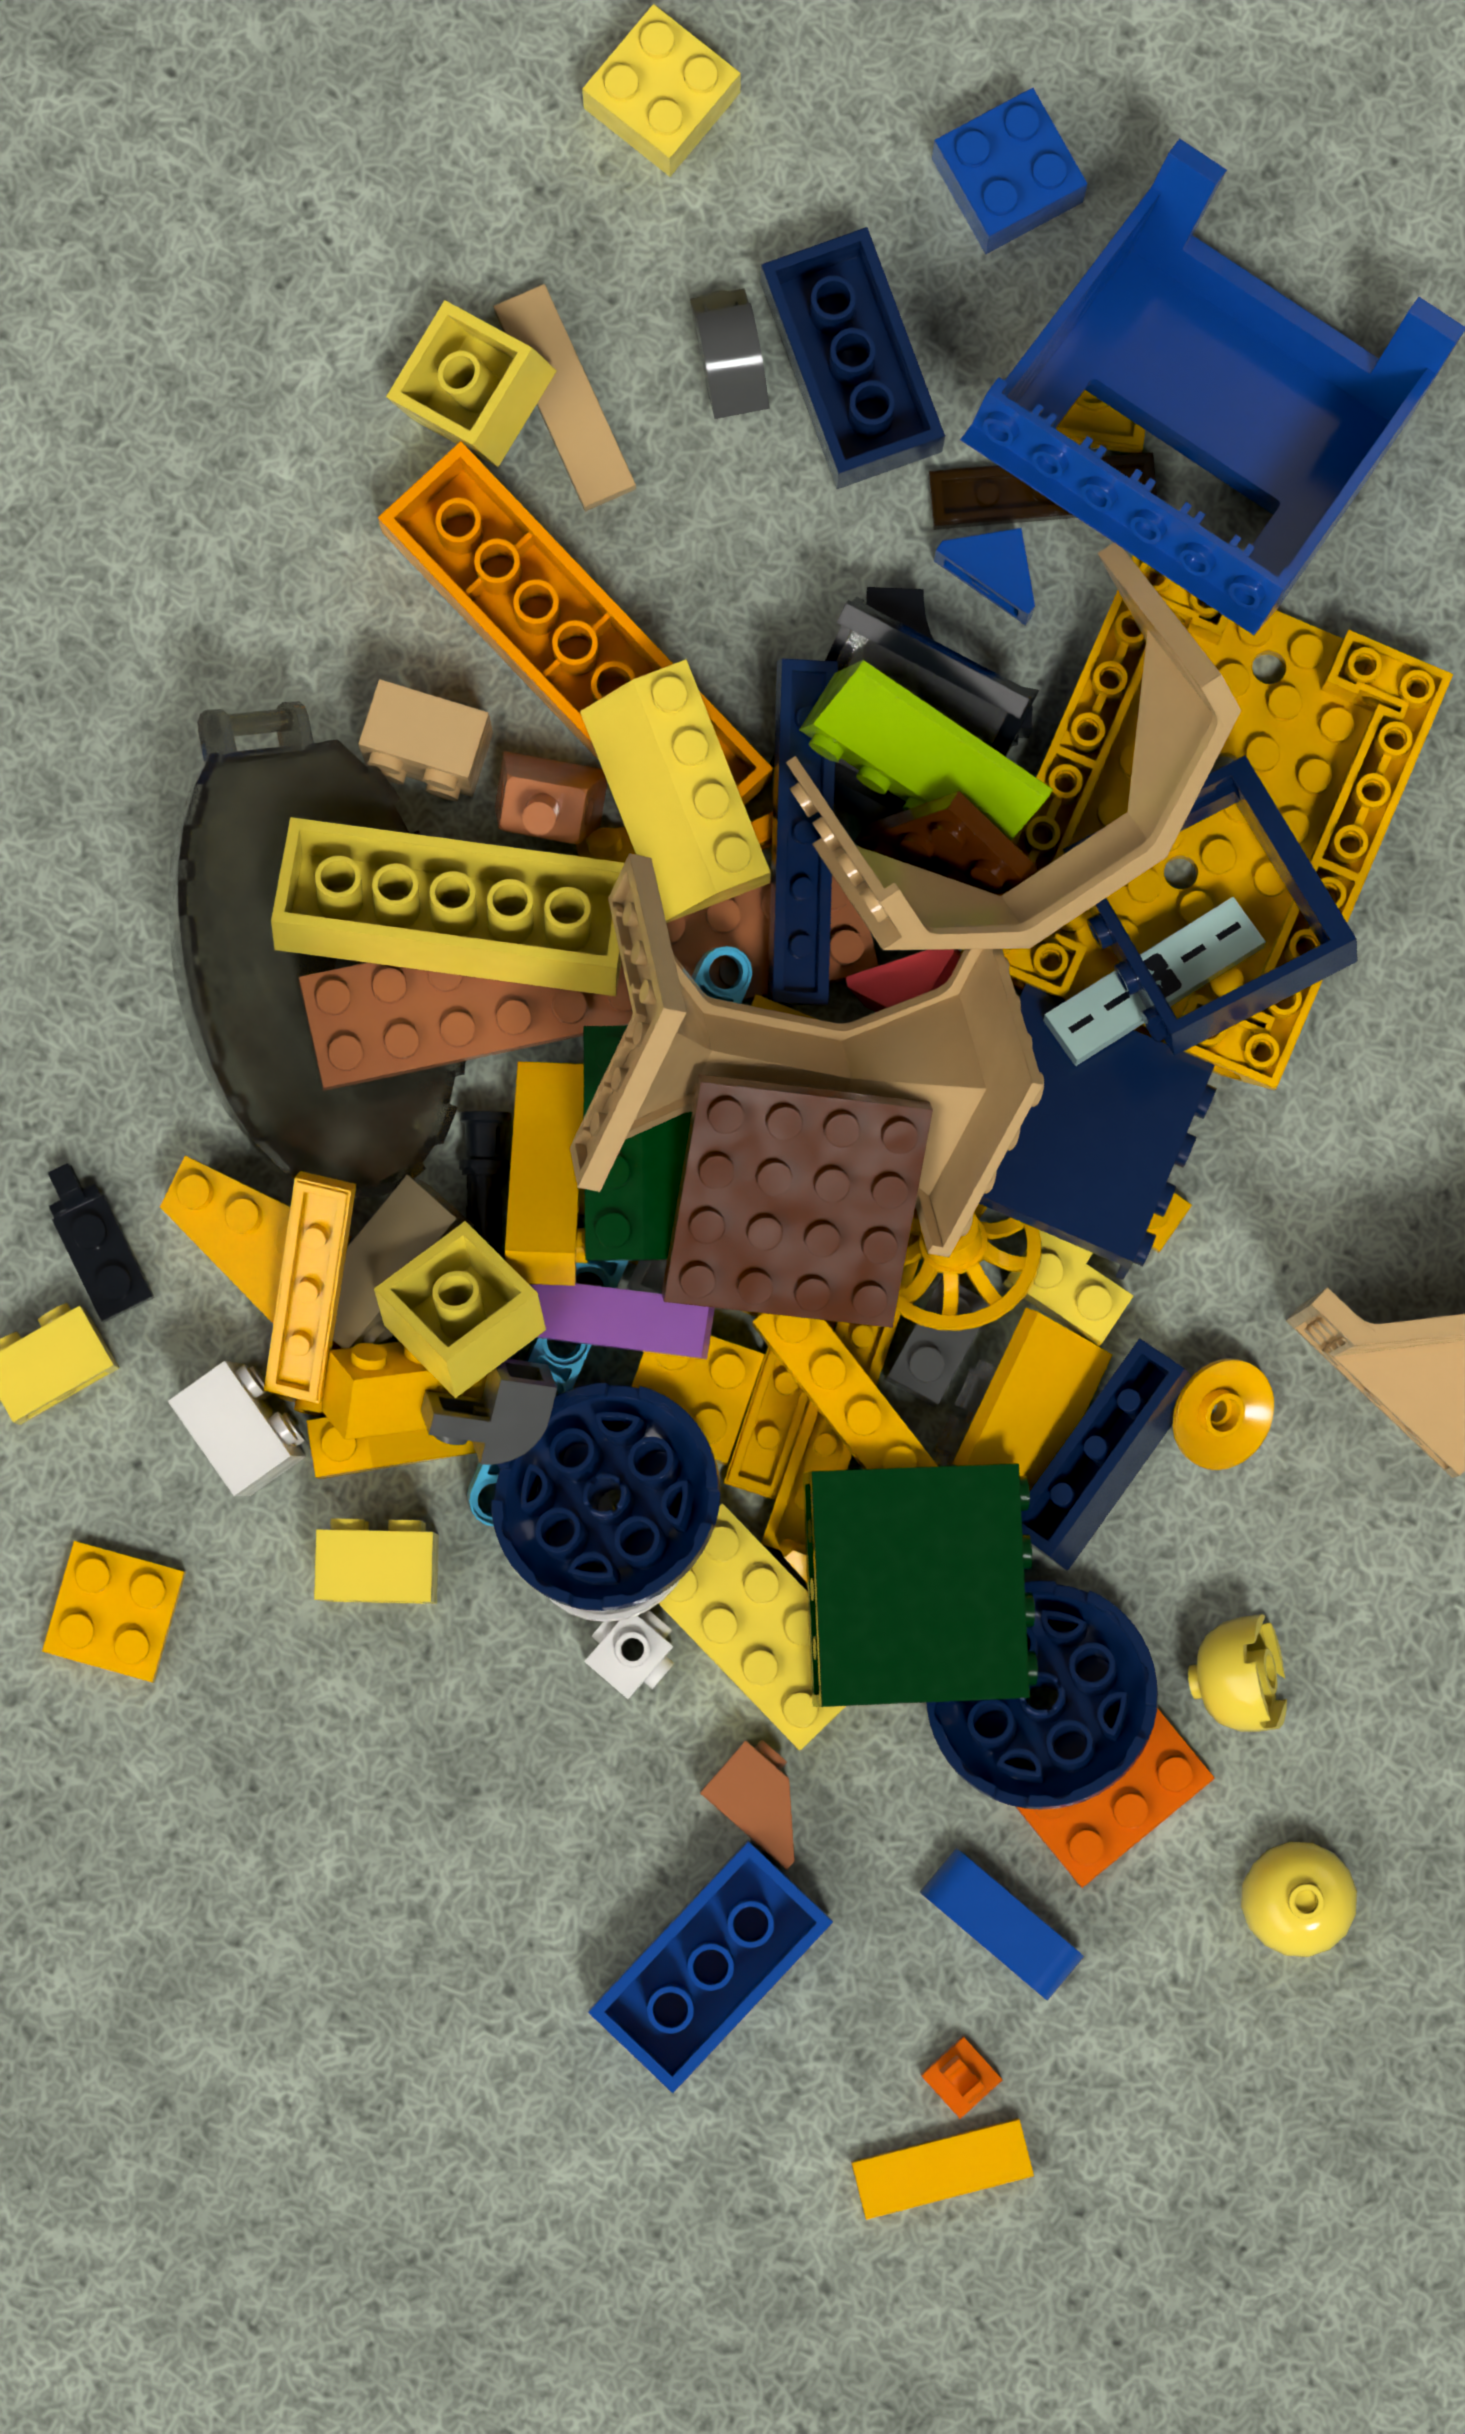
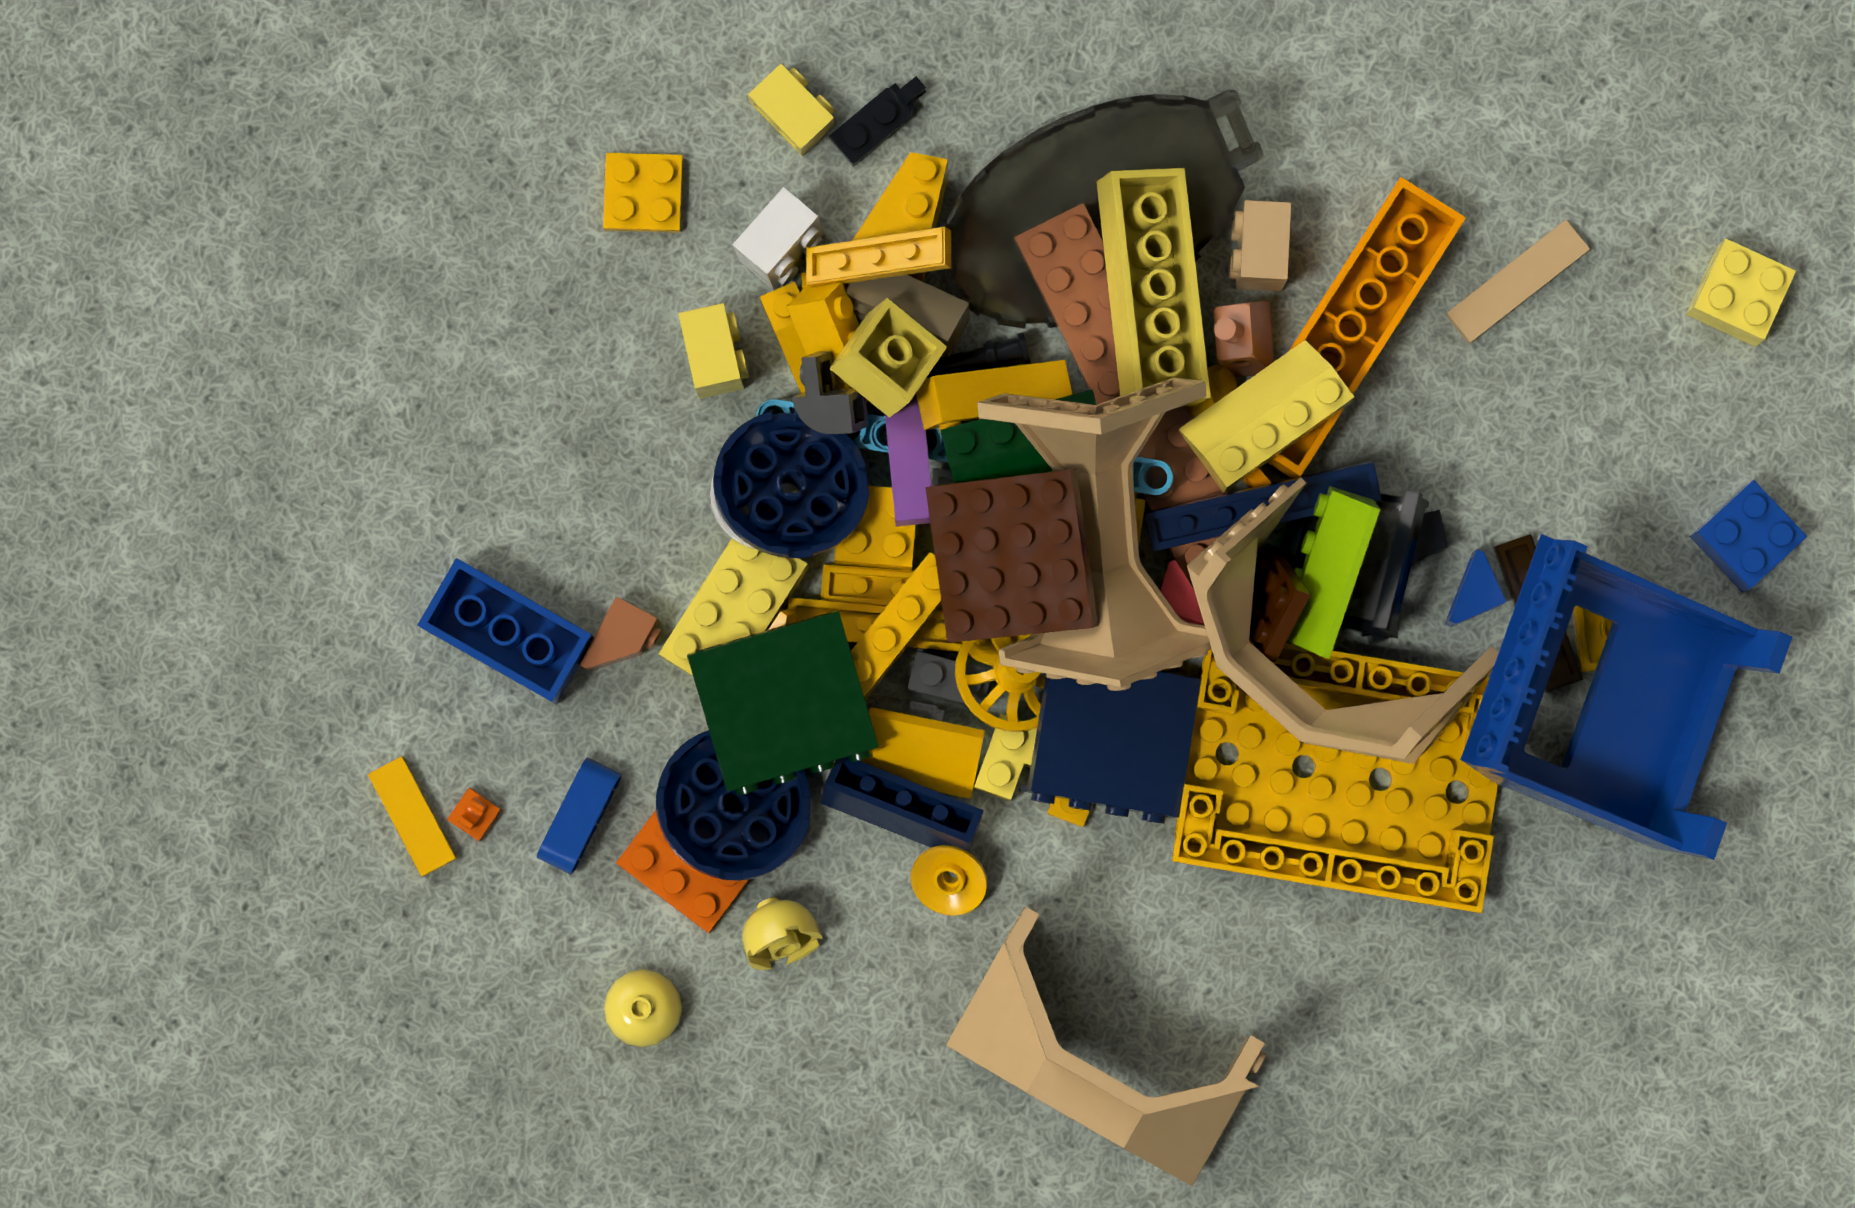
camera: 80 degrees right, 0 degrees up
light yellow brick [386,300,557,467] -> none
white brick [584,1610,675,1699] -> none
dark grey brick [690,288,770,419] -> none
dark blue brick [760,227,945,489] -> none
light aqua tile [1043,897,1266,1066] -> none
dark blue window [1063,755,1358,1056] -> none

